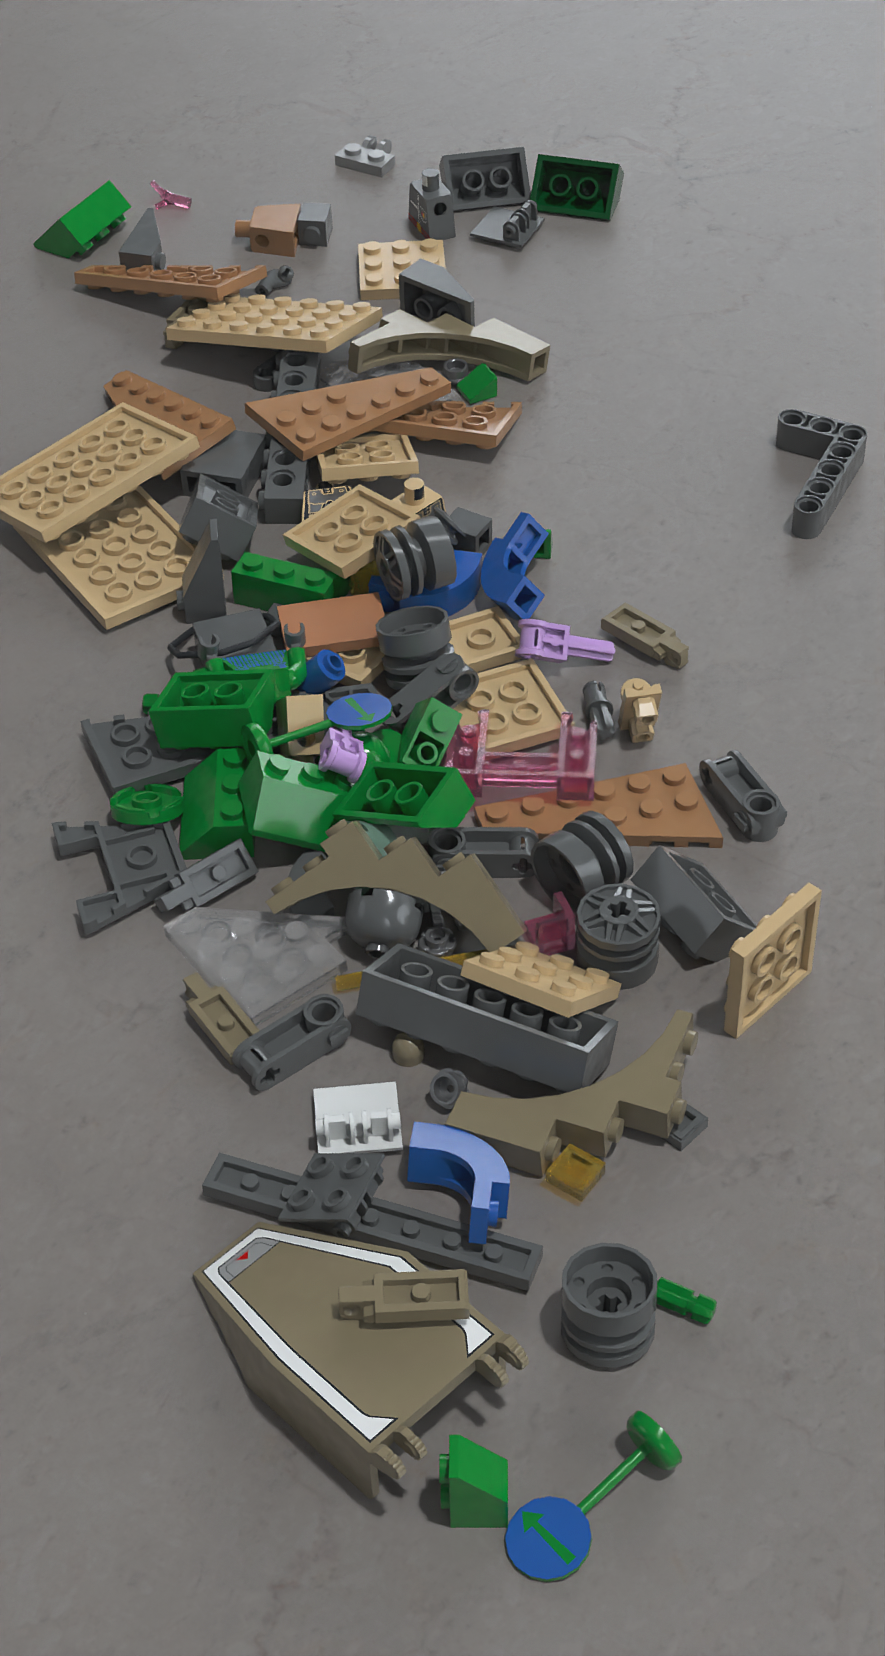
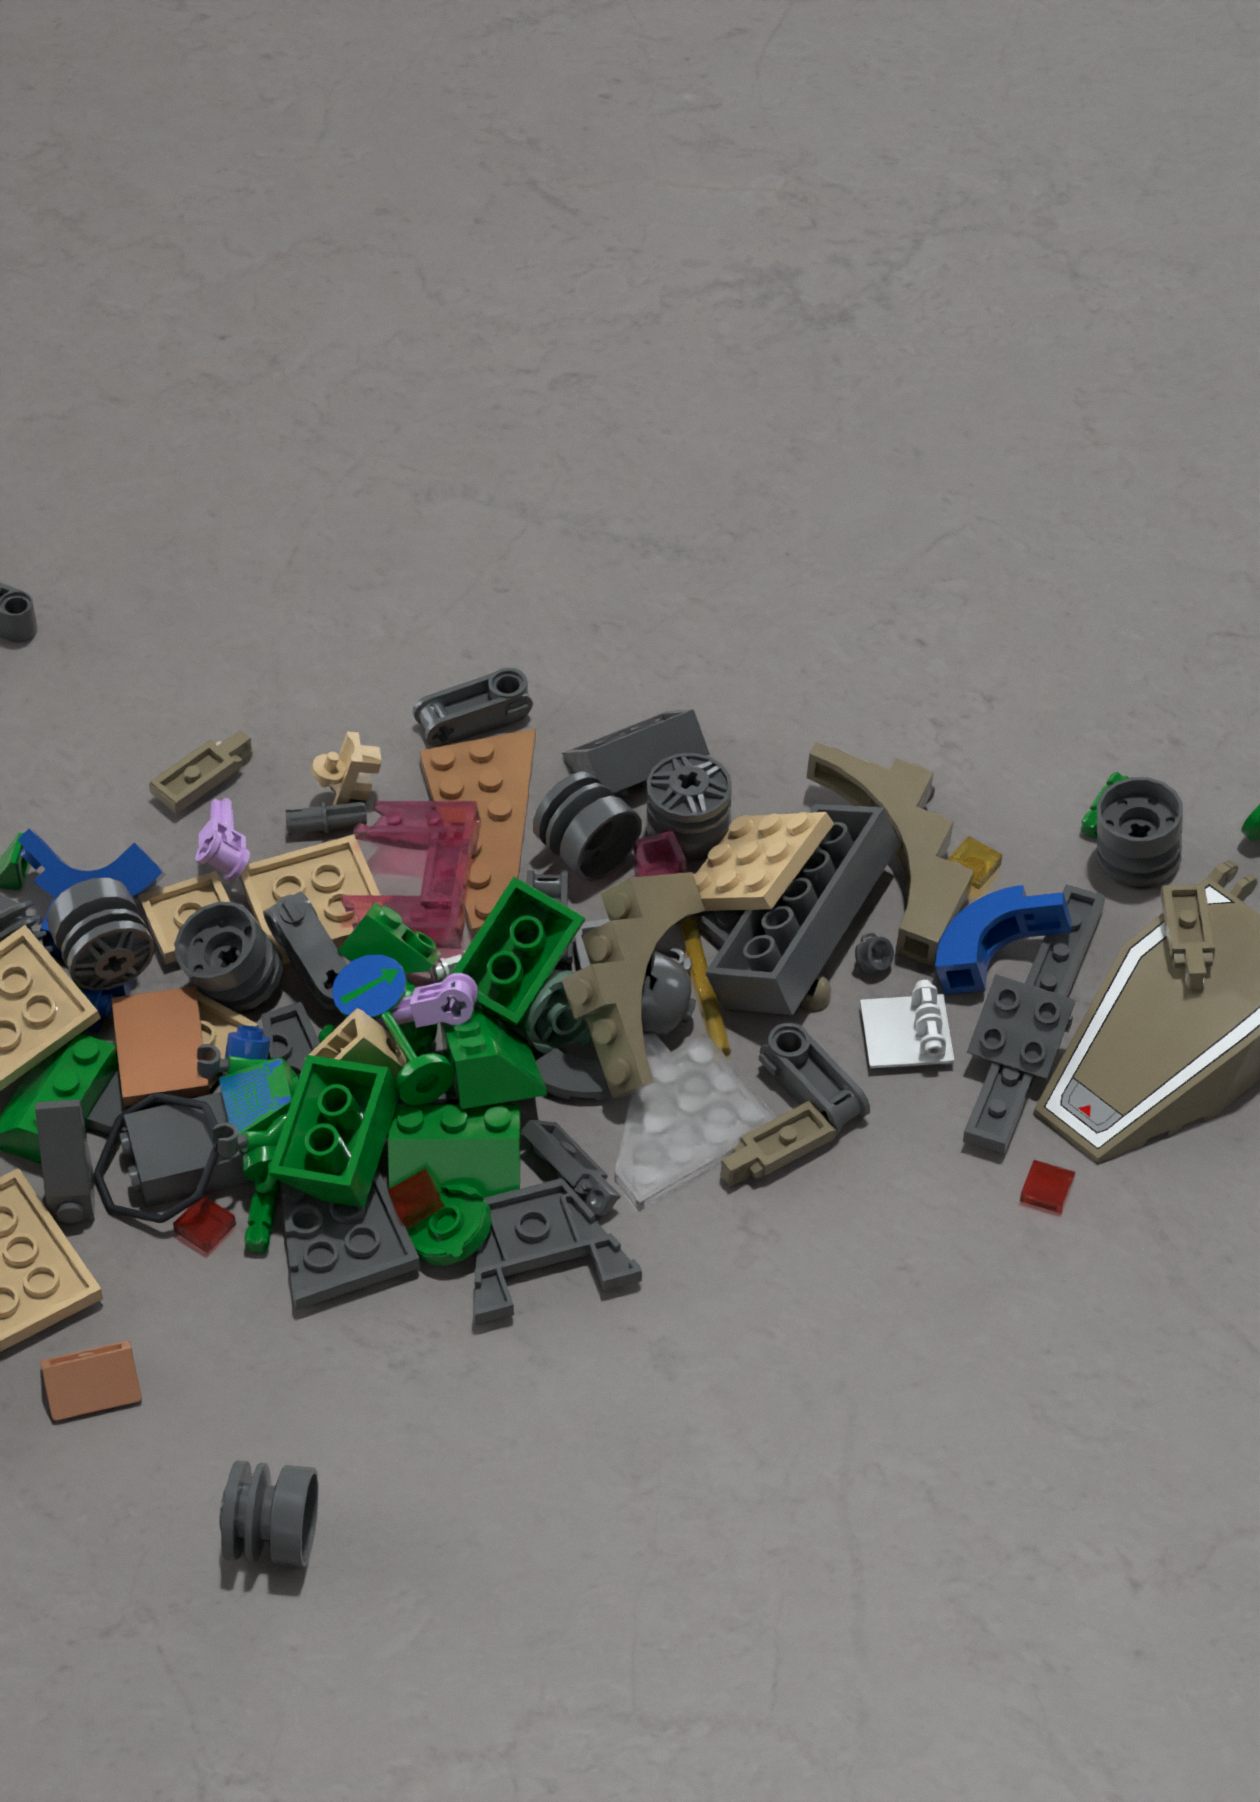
camera: 90 degrees left, 5 degrees up
tan plate [724,883,822,1039] -> none
none -> nougat panel [40,1340,142,1420]
none -> clear red tile [173,1196,236,1253]
none -> clear red tile [388,1168,445,1228]
none -> clear red tile [1020,1160,1075,1214]

